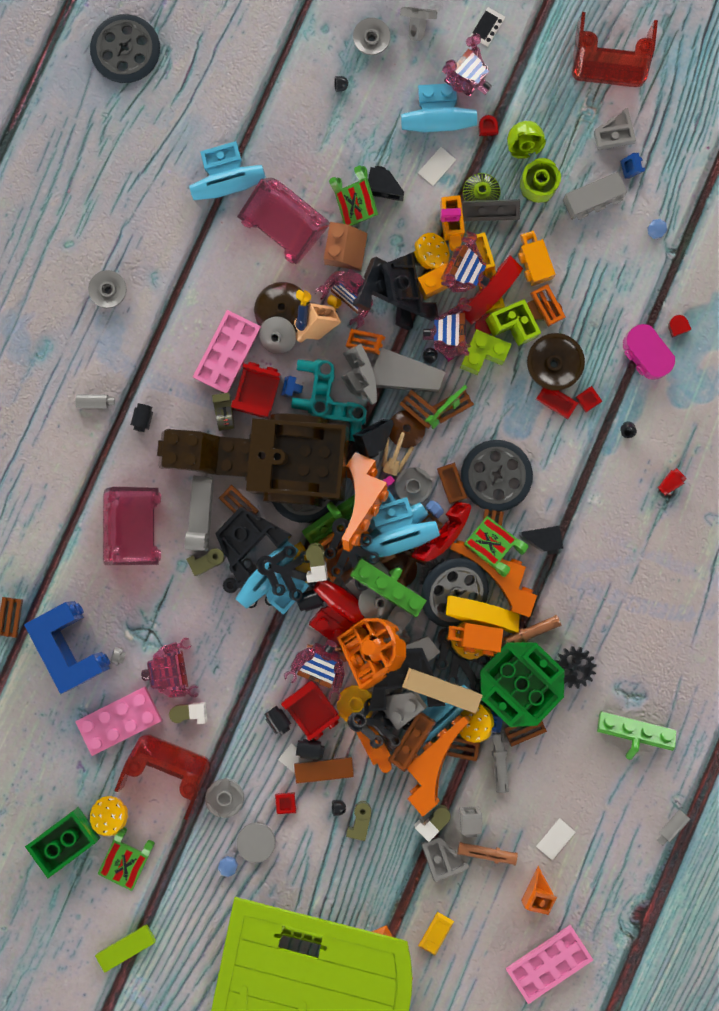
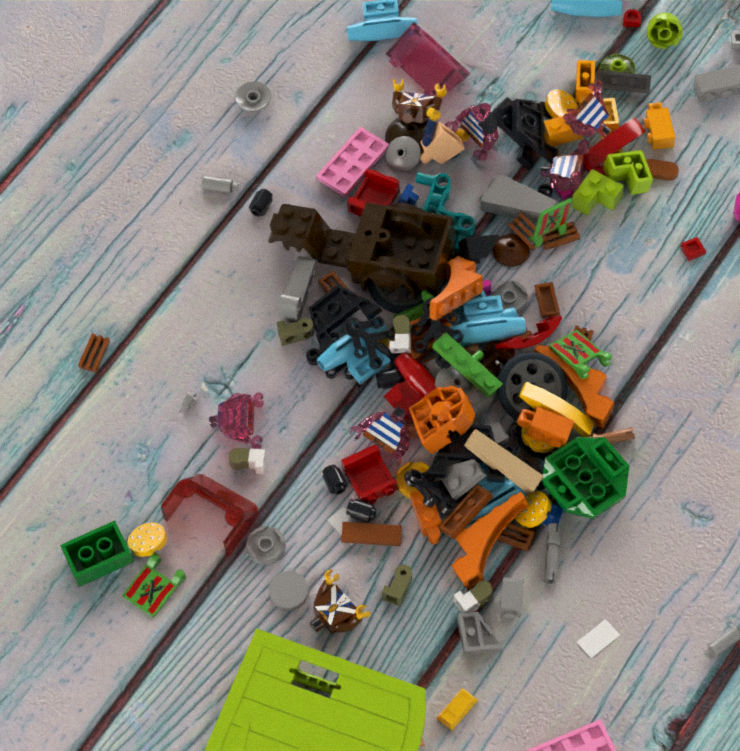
camera: 10 degrees right, 25 degrees down
blue piece [24,601,111,694] -> none
bright pink plate [75,686,162,756] -> none
lime tile [95,924,156,973] -> none
clear pink windscreen [103,487,161,566] -> none
olive leg [212,393,235,431] -> none
medium blue tile [218,856,238,877] -> none
red tile [275,792,296,814] -> none
nougat slope [324,222,368,271] -> none
bright green flag [329,165,378,226] -> none
black hinge [332,800,346,816] -> none
light grey slope [341,344,377,404] -> none
orange tile [345,328,385,355] -> none
black slope [368,166,404,201] -> none
tan plant [381,432,414,476] -> none
white sticker [418,147,456,186] -> none
medium blue tile [425,500,444,518] -> none
dark pink tile [440,208,461,222] -> none
nougat pin [458,842,518,866] -> none
wedge [461,440,533,512] -> none
dark orange tile [503,721,547,747] -> none
black slope [519,526,563,555] -> none
lime brick [520,158,561,203] -> none
orange slope [521,866,557,915] -> none
dark brown dish [527,333,585,391] -> none
orange tile [530,284,566,327] -> none
red tile [535,388,578,420] -> none
black gear [555,646,597,689] -> none
plate [597,711,676,760] -> none
black hinge [620,421,637,438] -> none
none -> torso [309,570,371,633]
none -> reddish brown torso [392,78,447,123]

